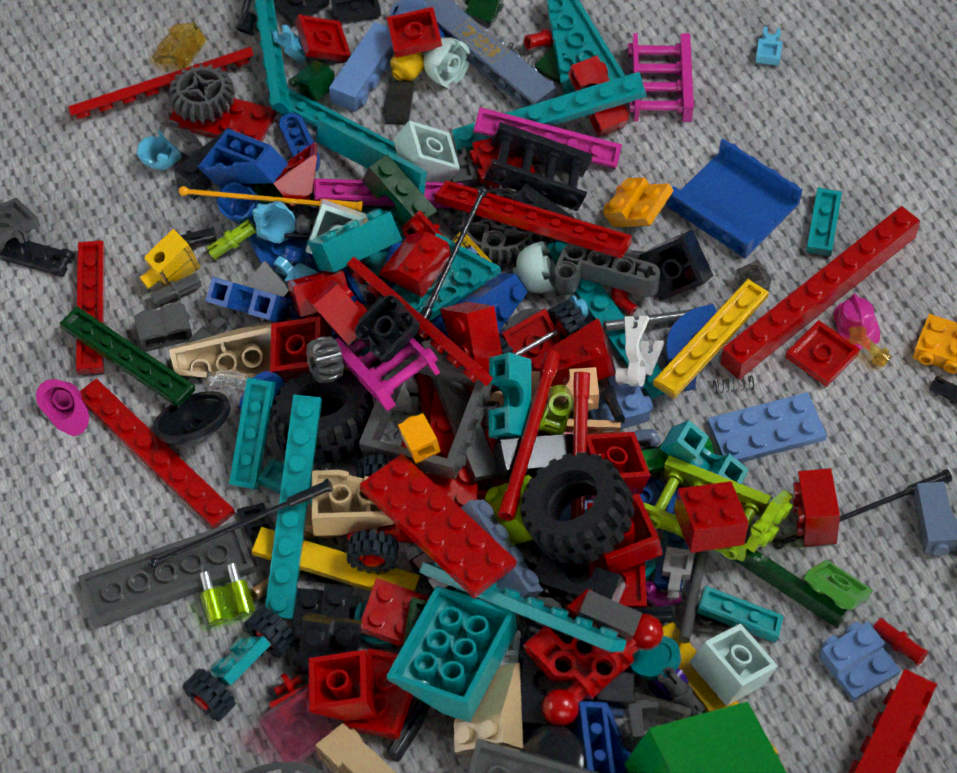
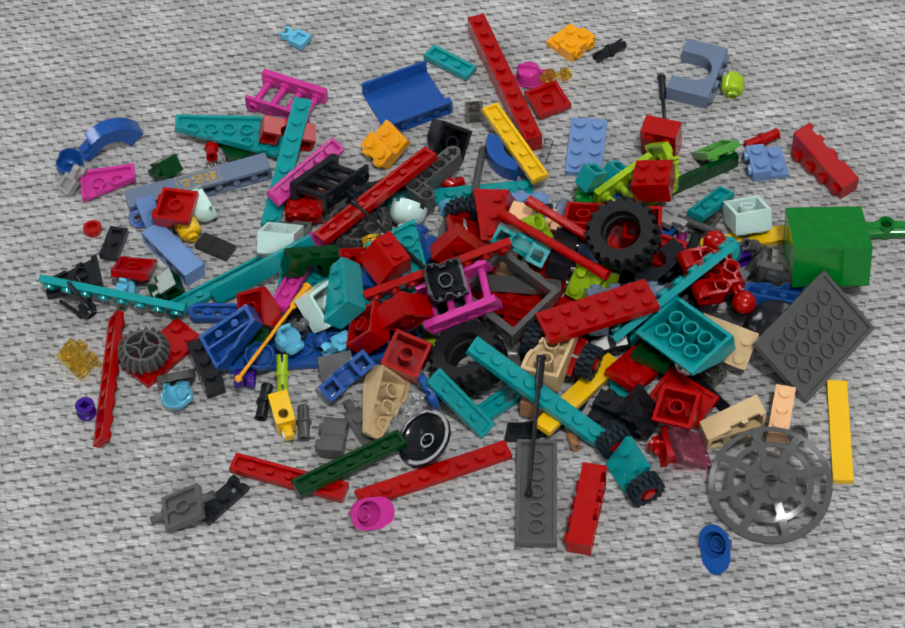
camera: 65 degrees left, 5 degrees down
clear neon green piece [199,563,256,627] -> none
dark grey gear [306,336,345,383] -> none
light orange brick [398,413,441,464] -> none
dark grey slope [578,590,642,640] -> none
white piece [615,316,664,387] -> none
none -> dark purple wheel [75,397,97,421]
none -> dark purple wheel [234,369,256,389]
none -> red wedge [563,462,607,556]

